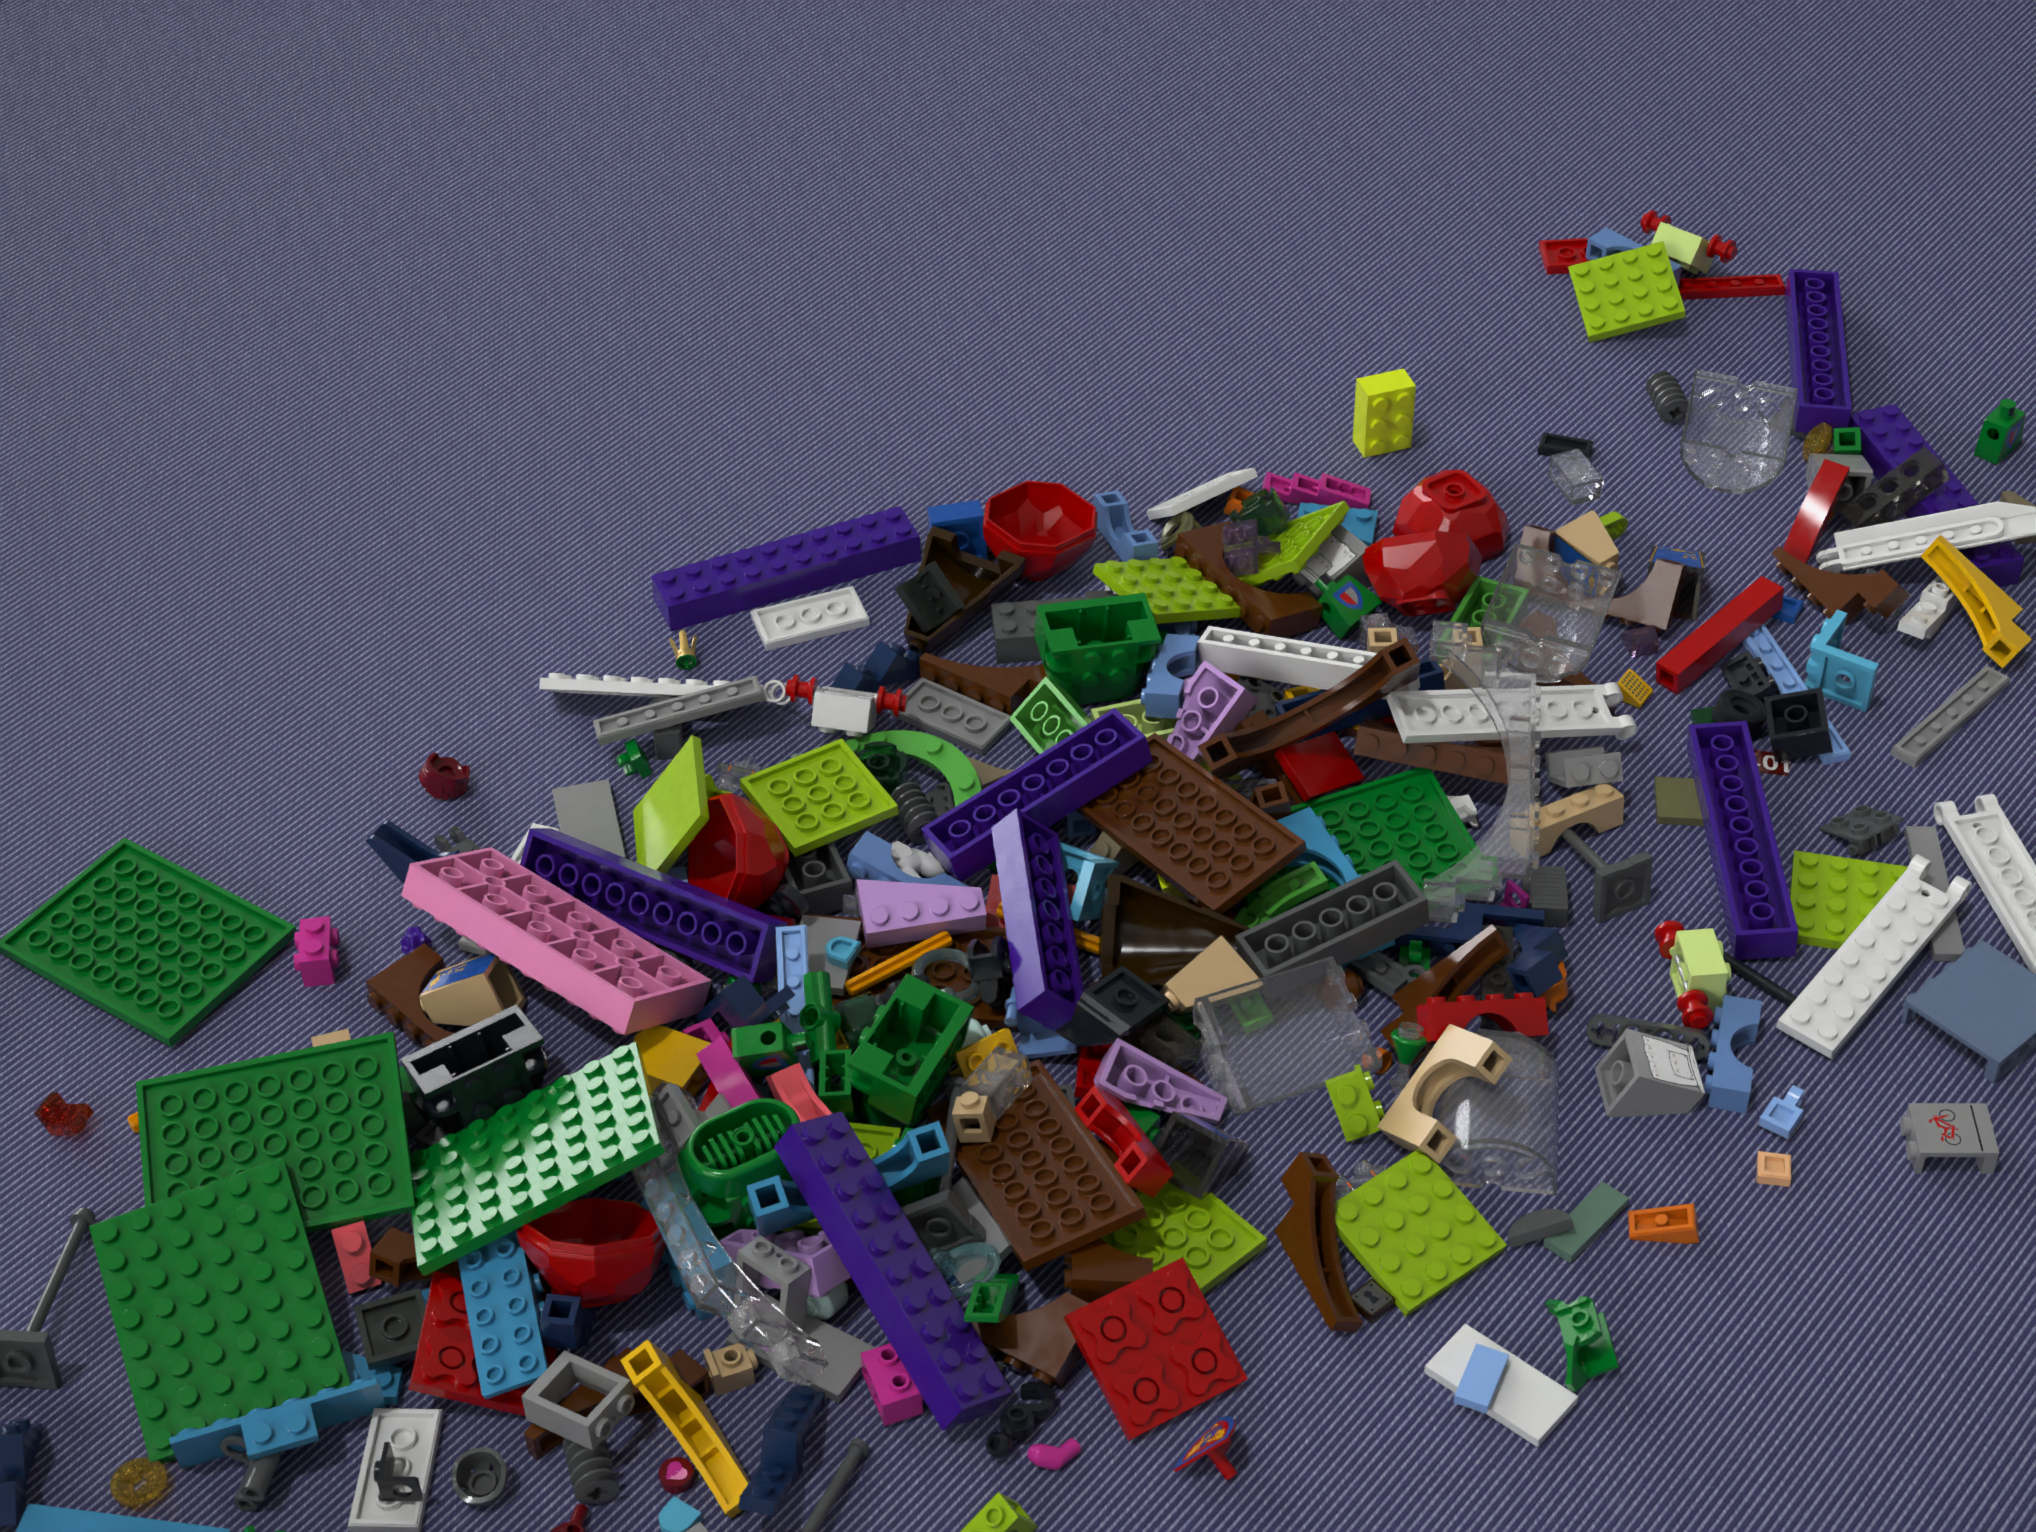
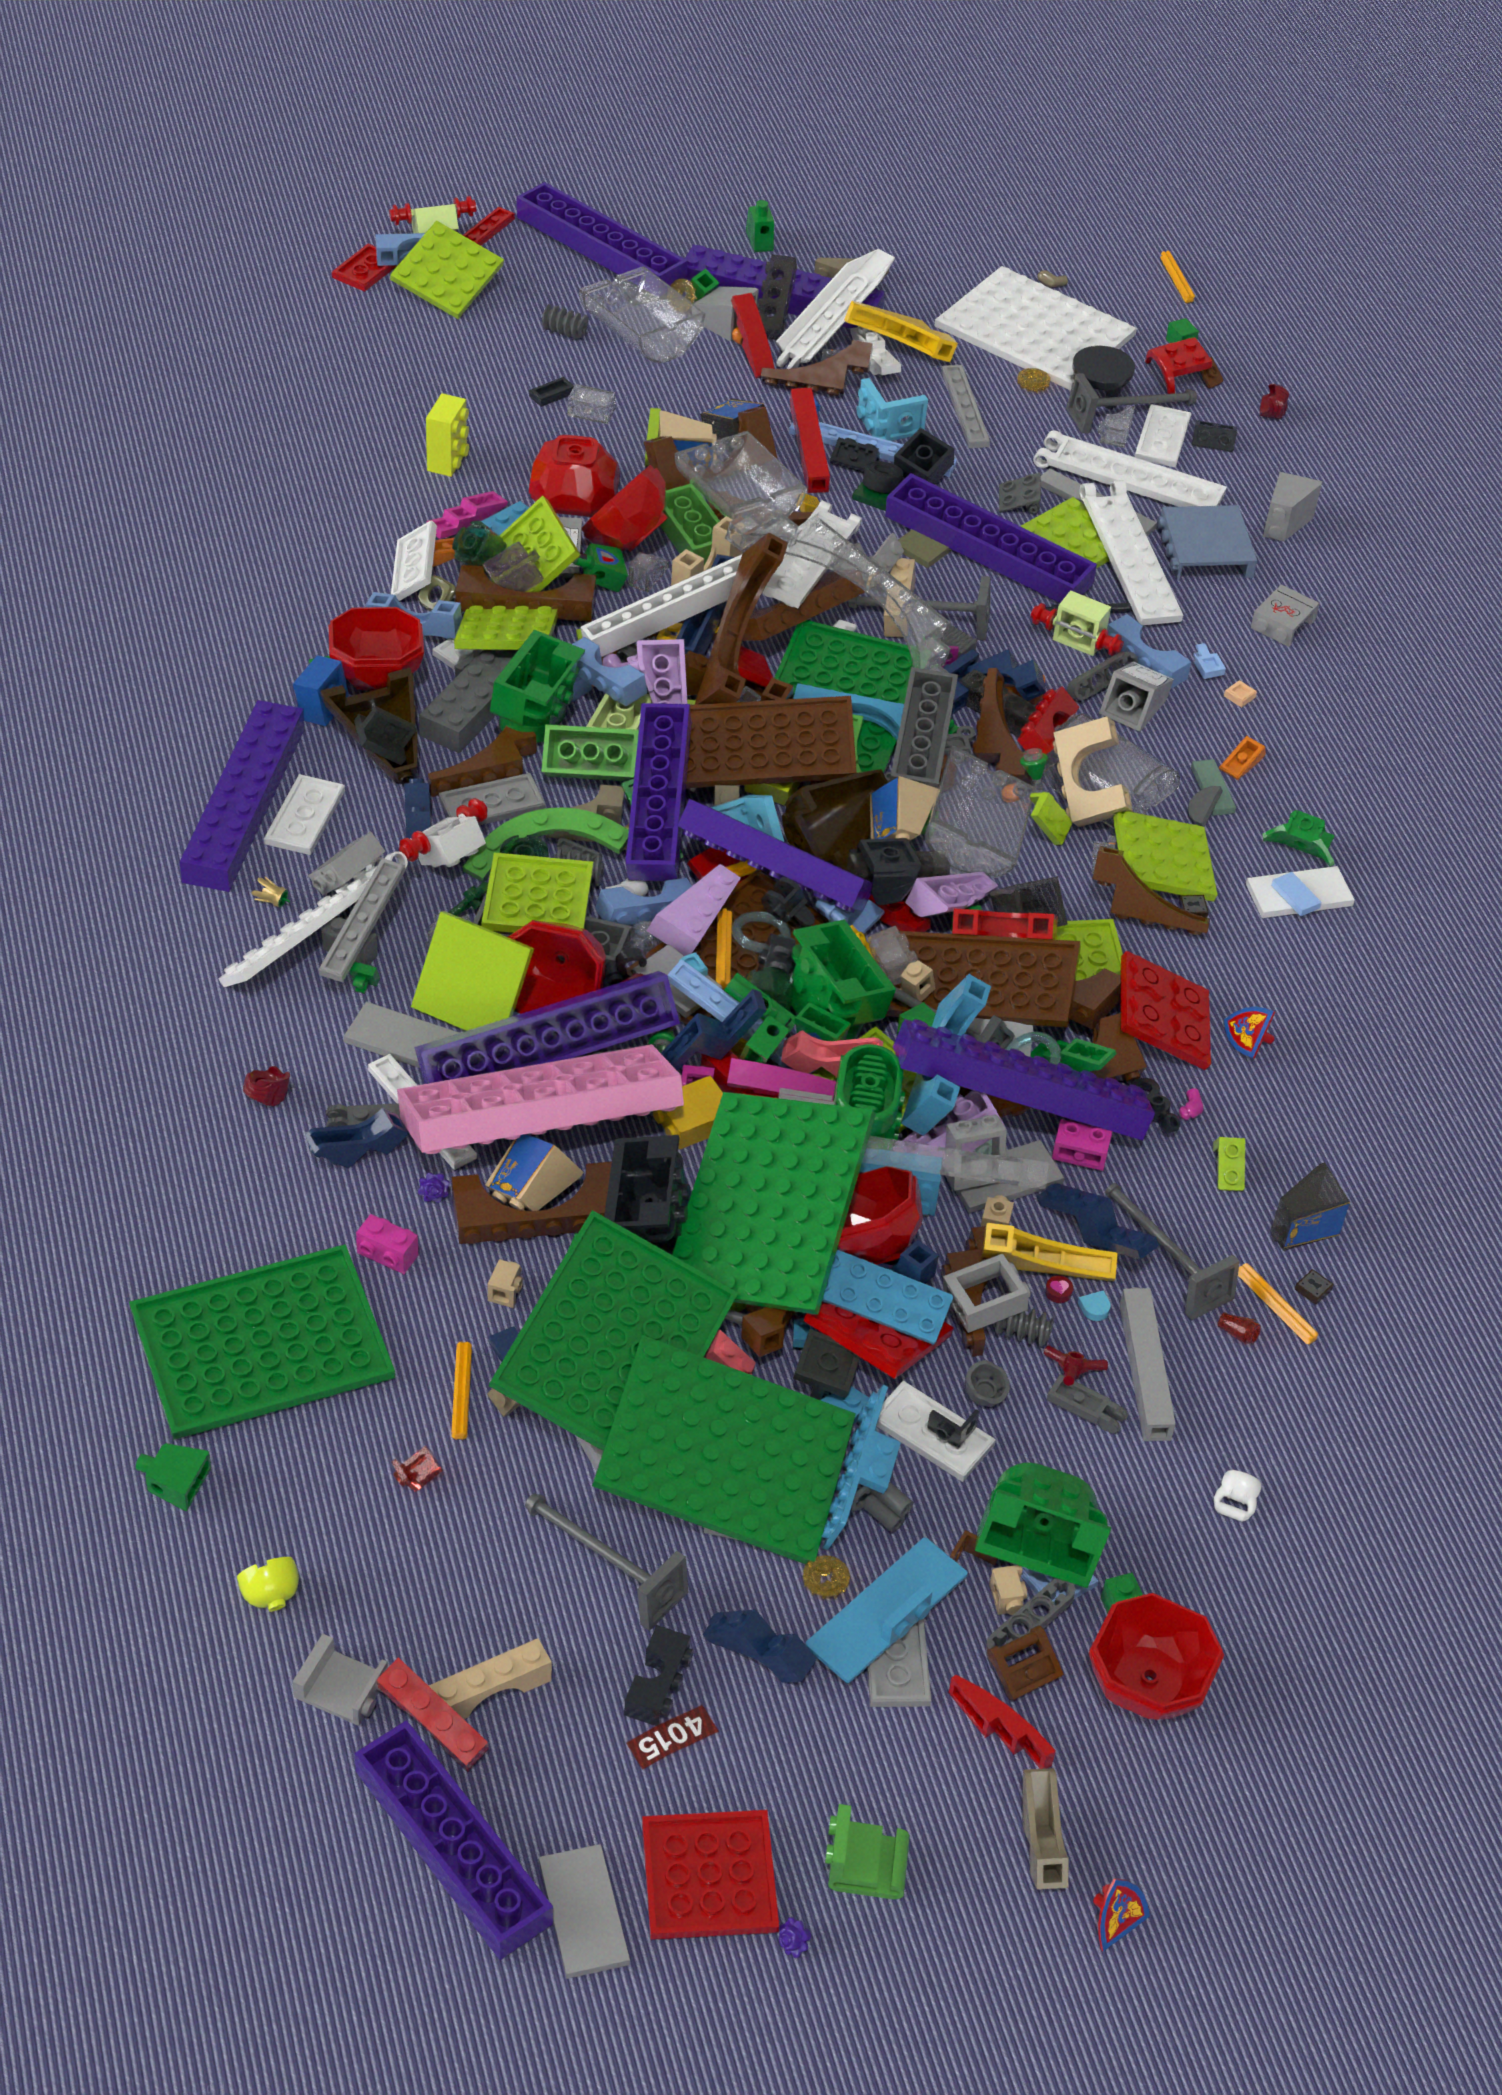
camera: 60 degrees left, 5 degrees up
none -> light grey window [308,831,386,895]

